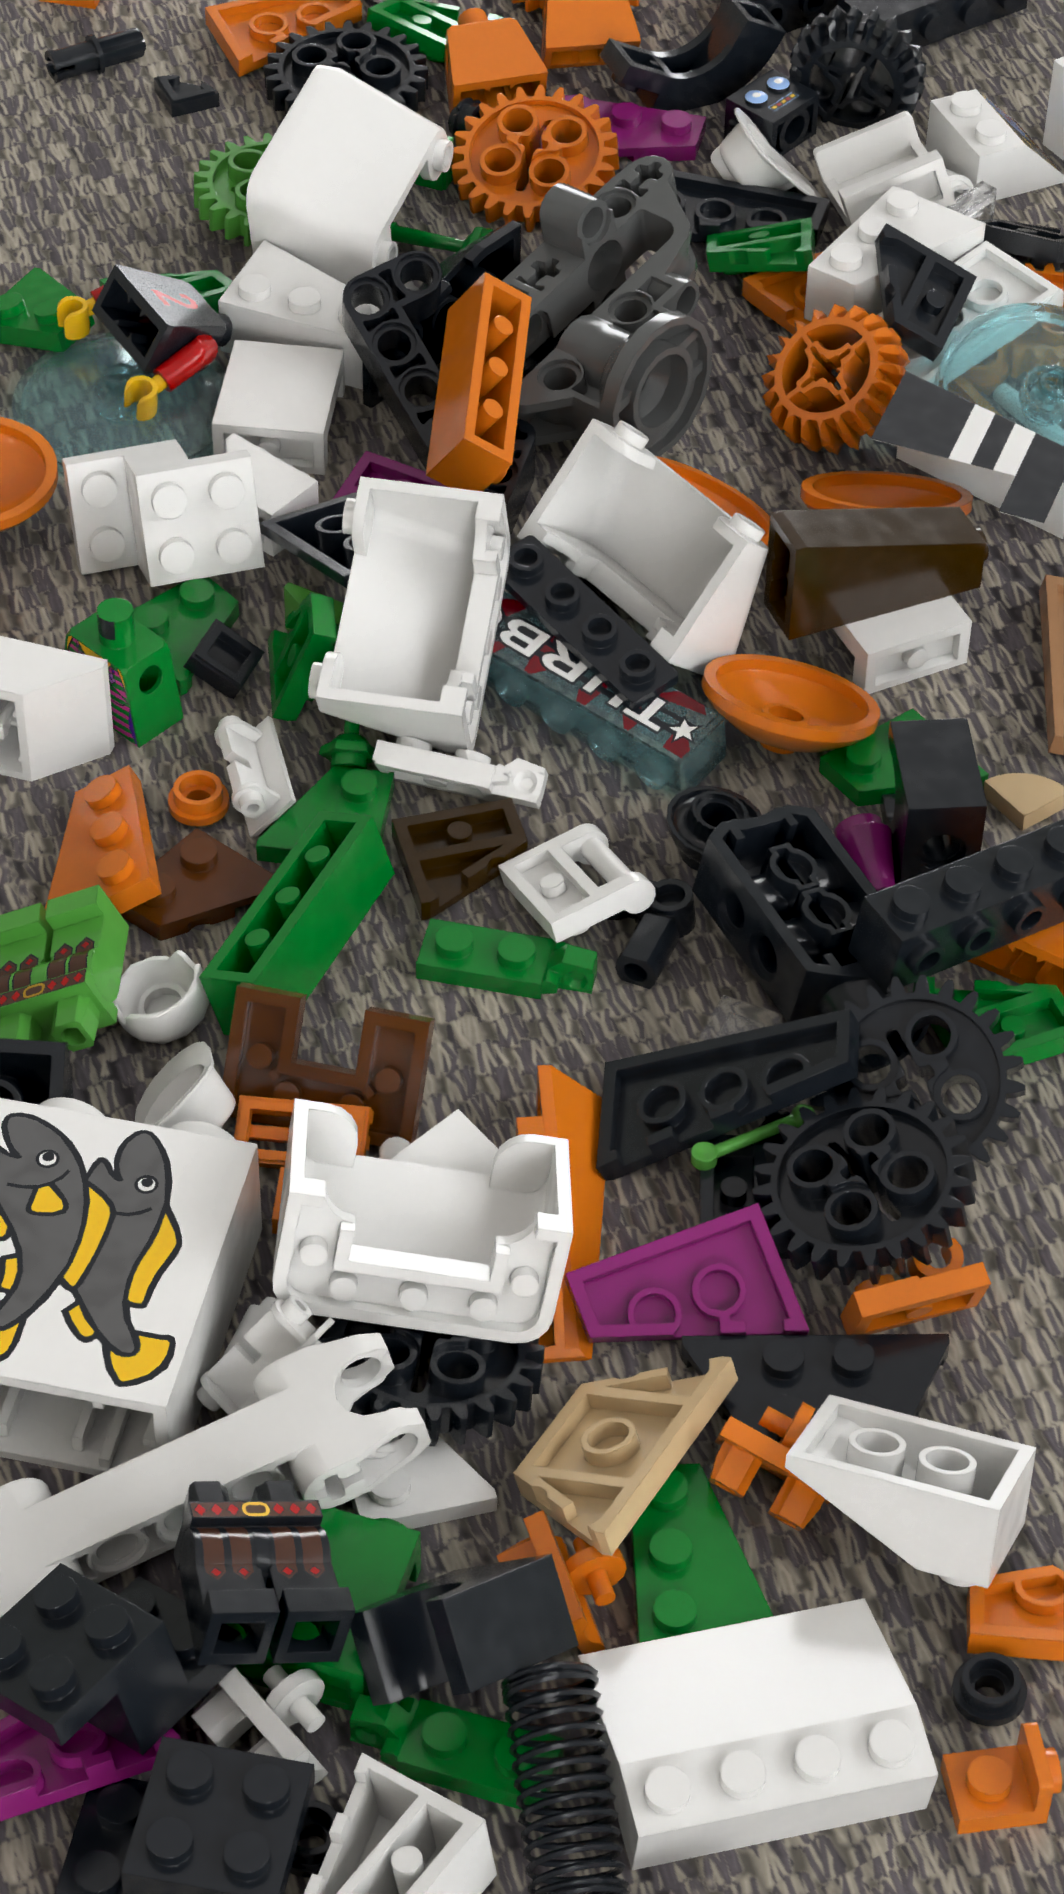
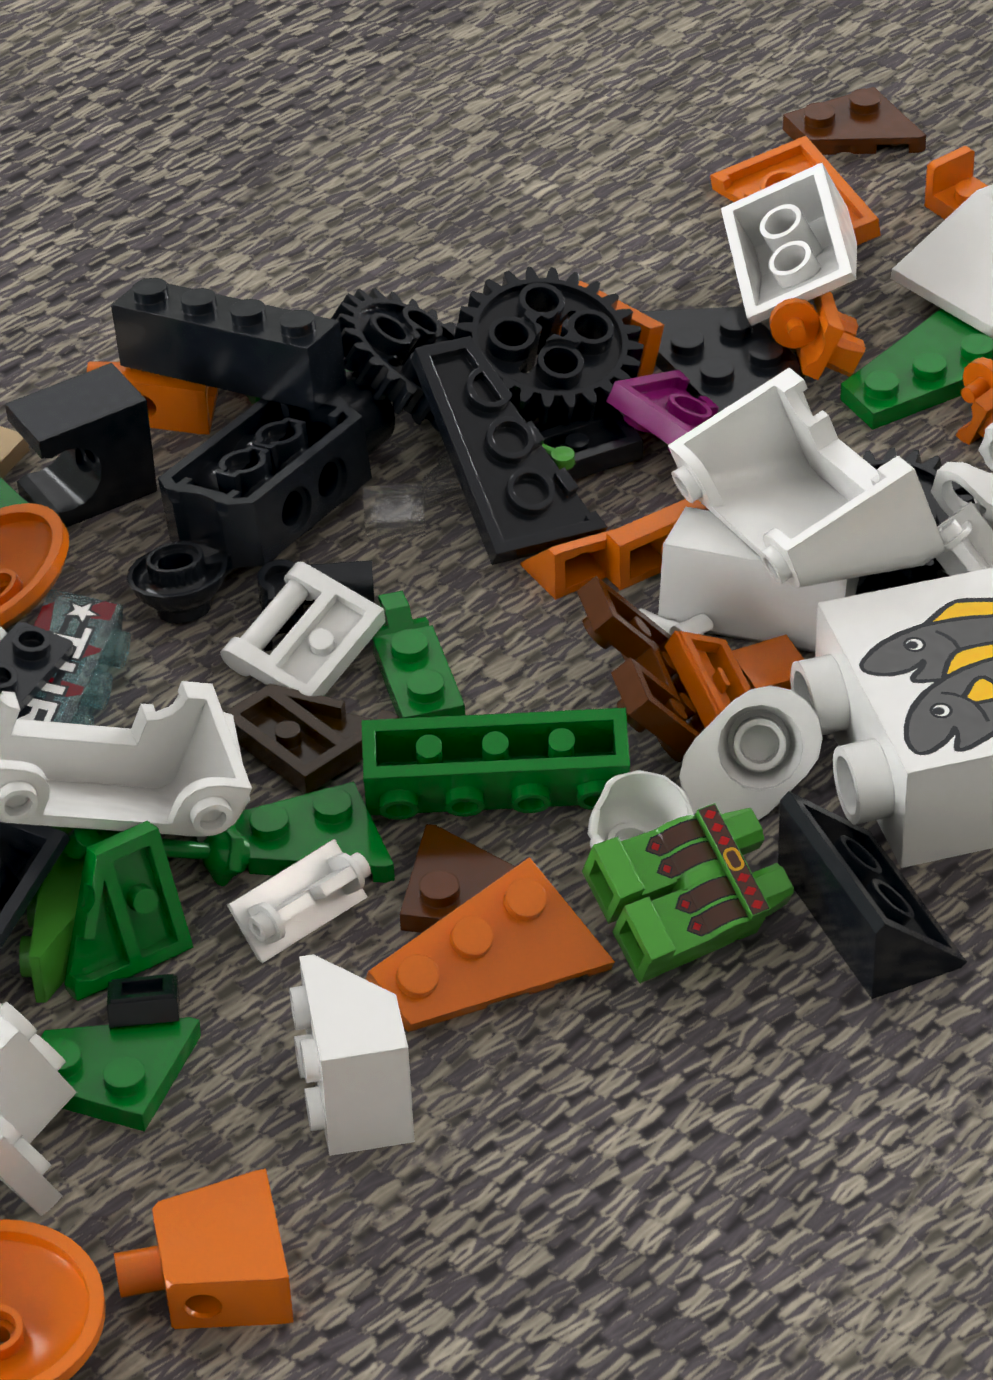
camera: 115 degrees left, 5 degrees down
green torso [65,598,183,748] -> none
orange plate [168,770,230,827] -> none
tan wing [513,1356,738,1556] -> none
magenta cone [834,813,895,891] -> none
black plate [951,1652,1027,1726] -> none

